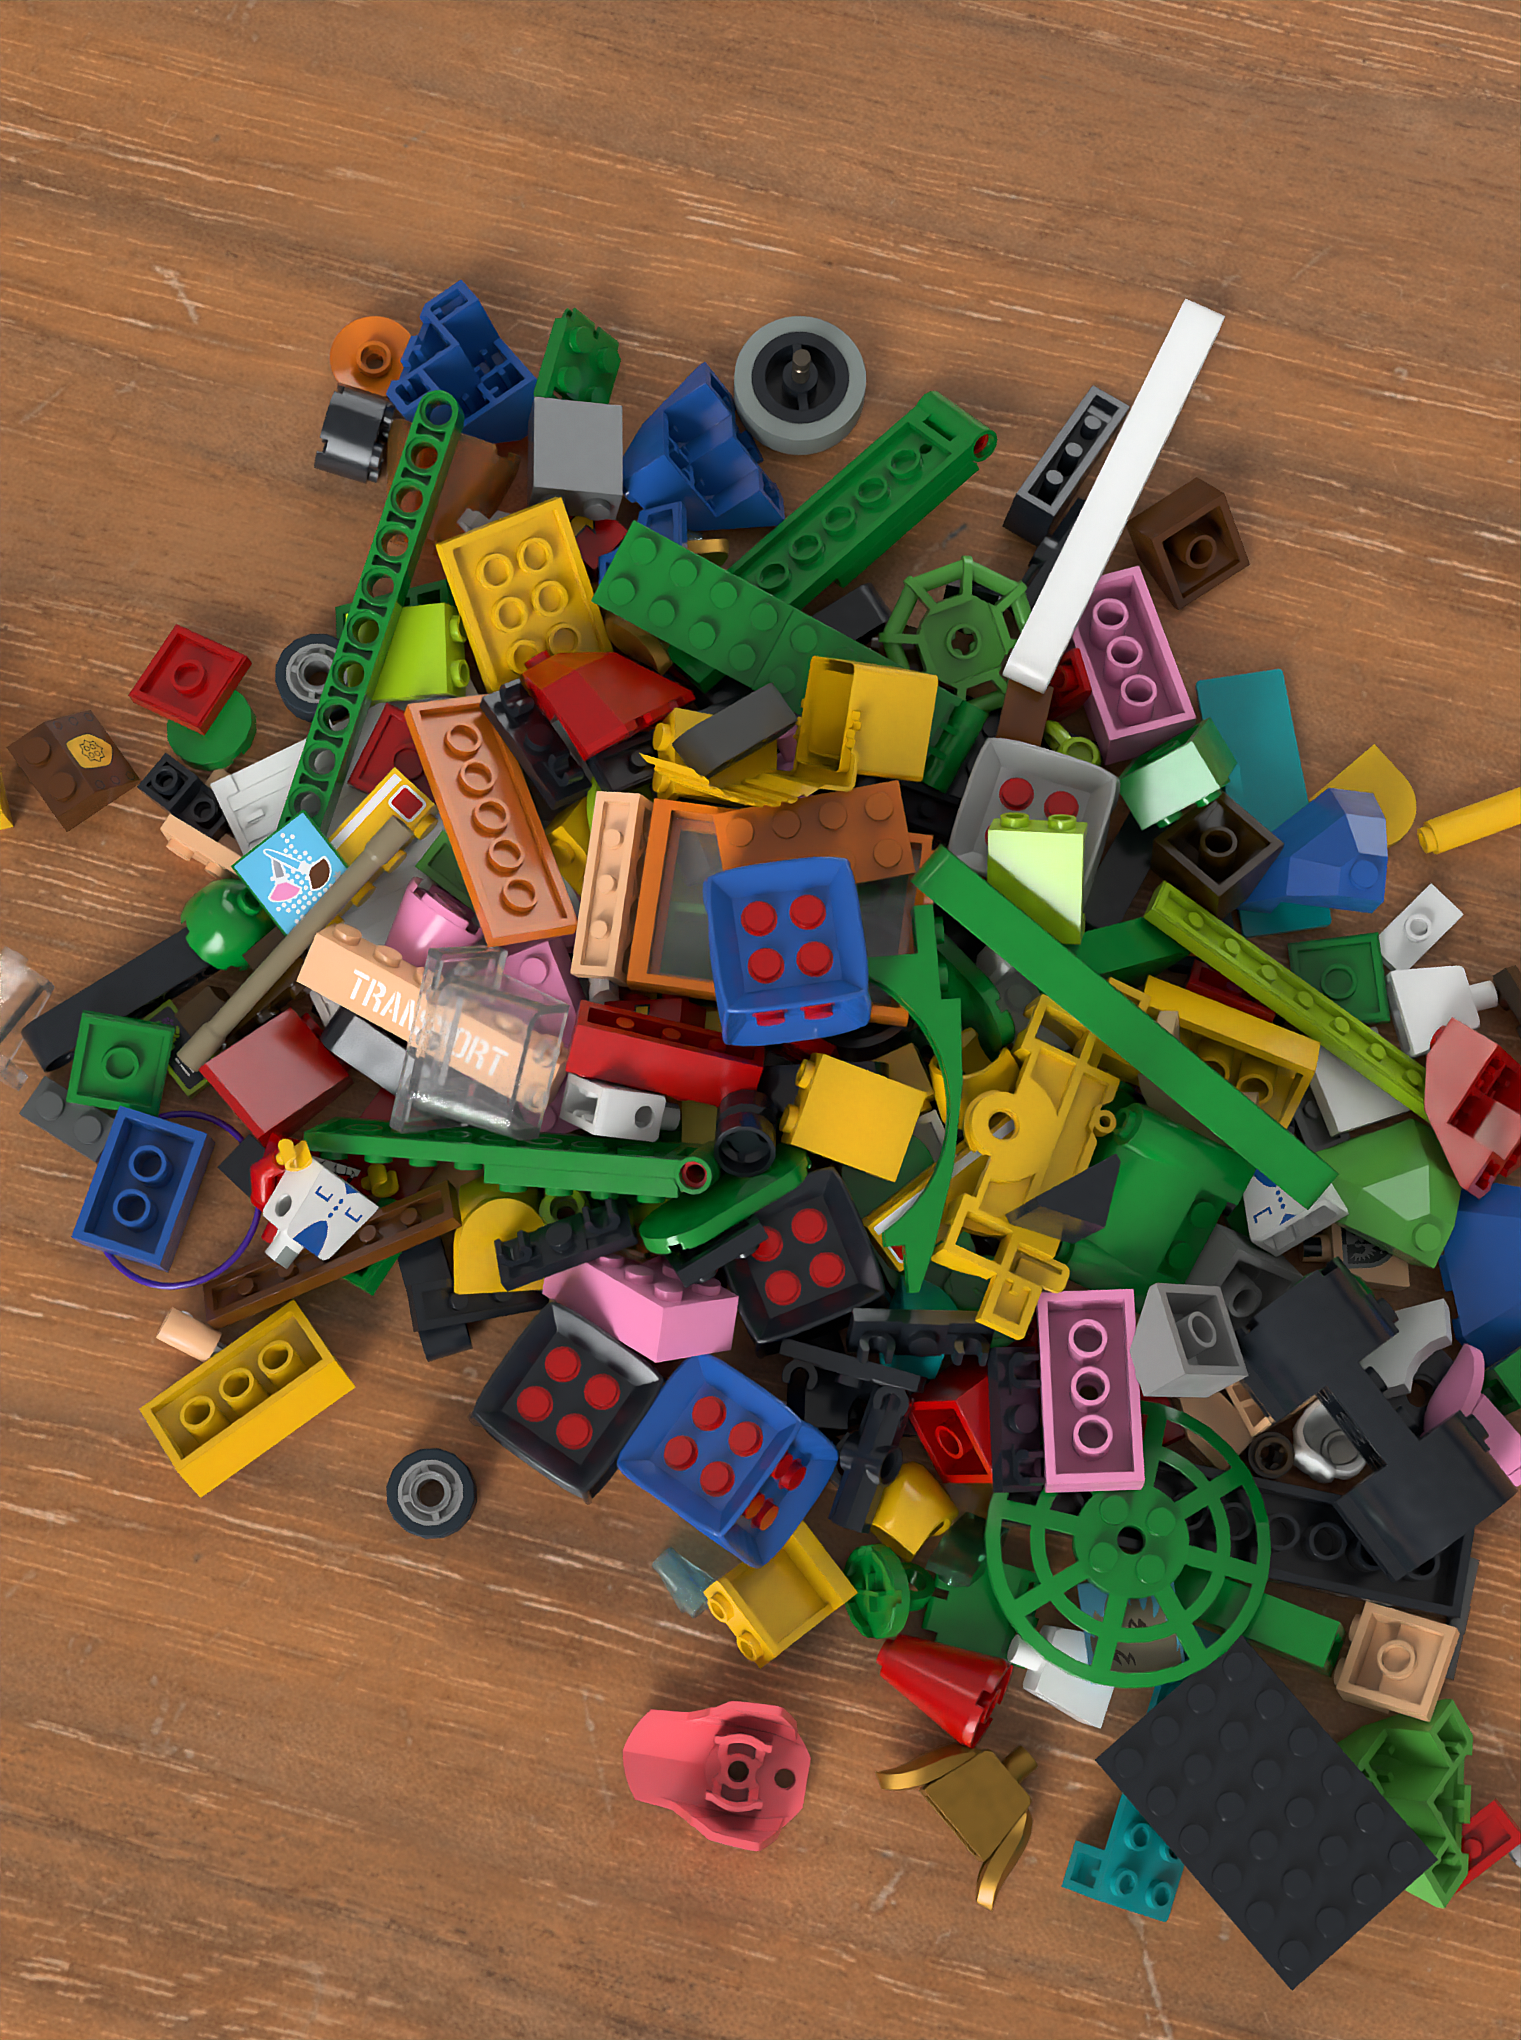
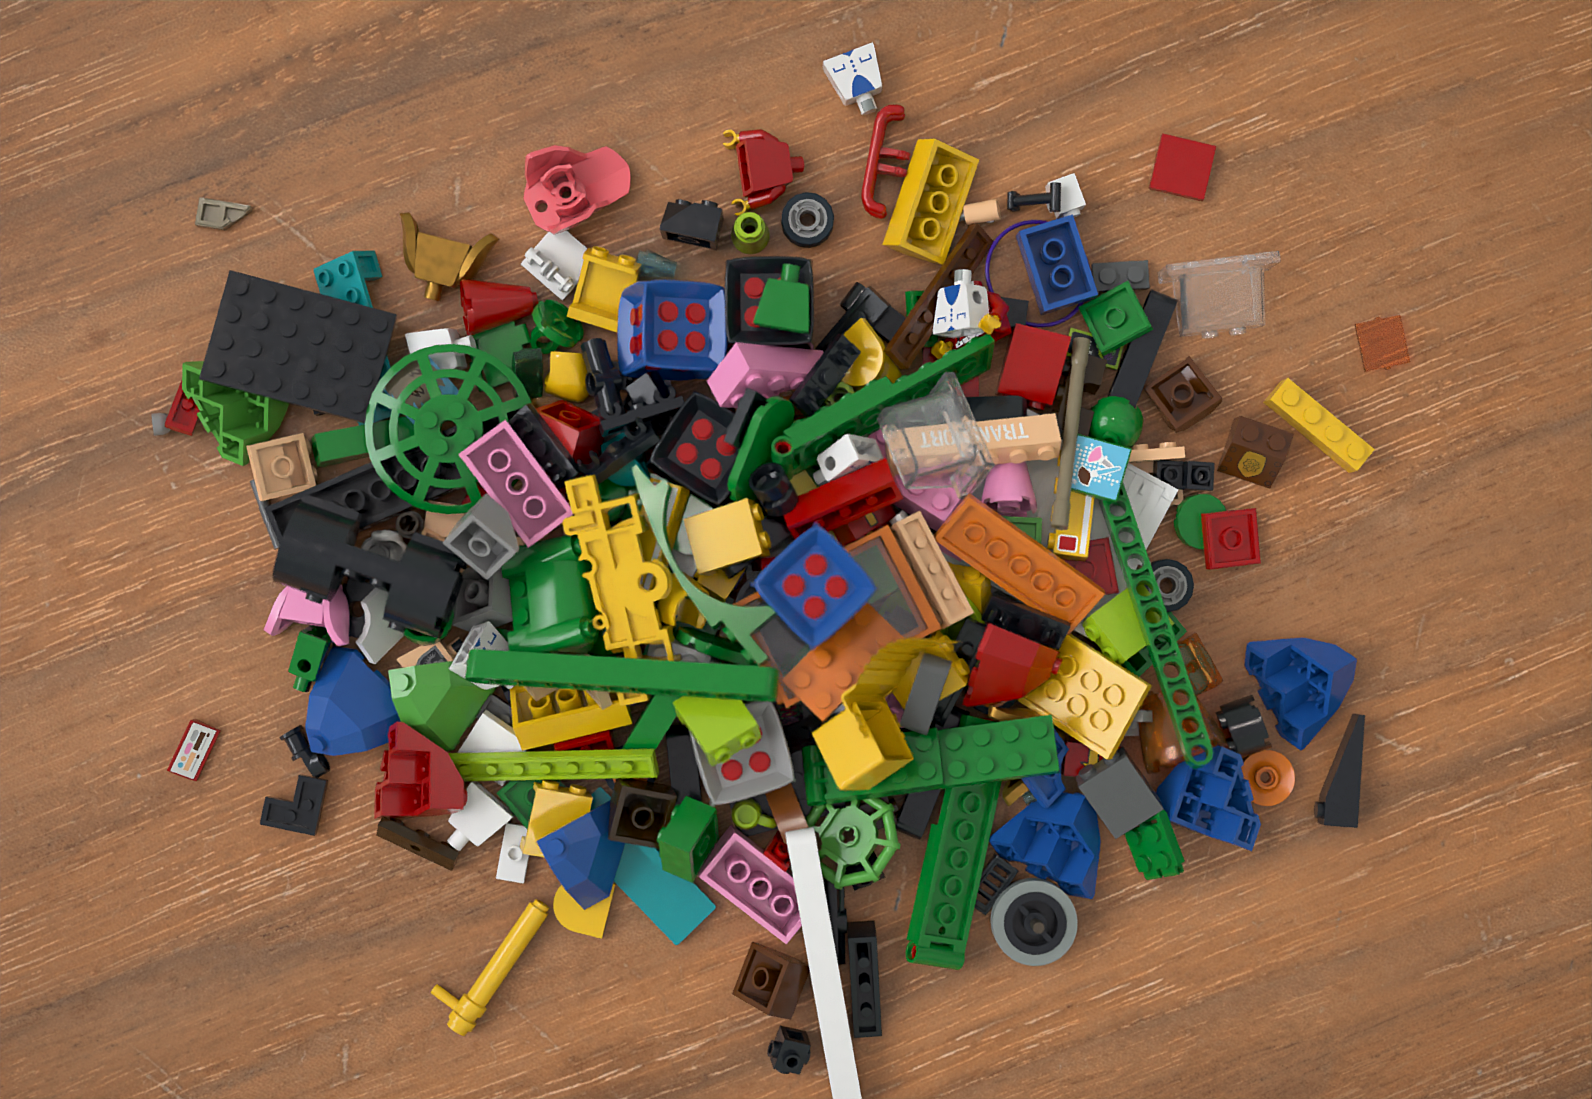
camera: 145 degrees right, 10 degrees up
black slope [1005,1154,1121,1244] -> none
none -> yellow panel [520,780,593,858]
none -> white hinge [521,230,587,301]
none -> black slope [659,199,724,251]
none -> red torso [723,129,804,216]
none -> lime plant [731,212,770,254]
none -> green torso [753,264,809,334]
none -> black brick [767,1025,811,1075]
none -> white torso [823,42,882,115]
none -> red piece [861,104,910,219]
none -> black slope [975,853,1019,915]
none -> black piece [1007,182,1061,212]
none -> white brick [1045,173,1086,219]
none -> reddish brown slope [1143,356,1222,433]
none -> clear orange slope [1177,633,1223,697]
none -> blue brick [1244,637,1357,750]
none -> black slope [1314,714,1365,828]

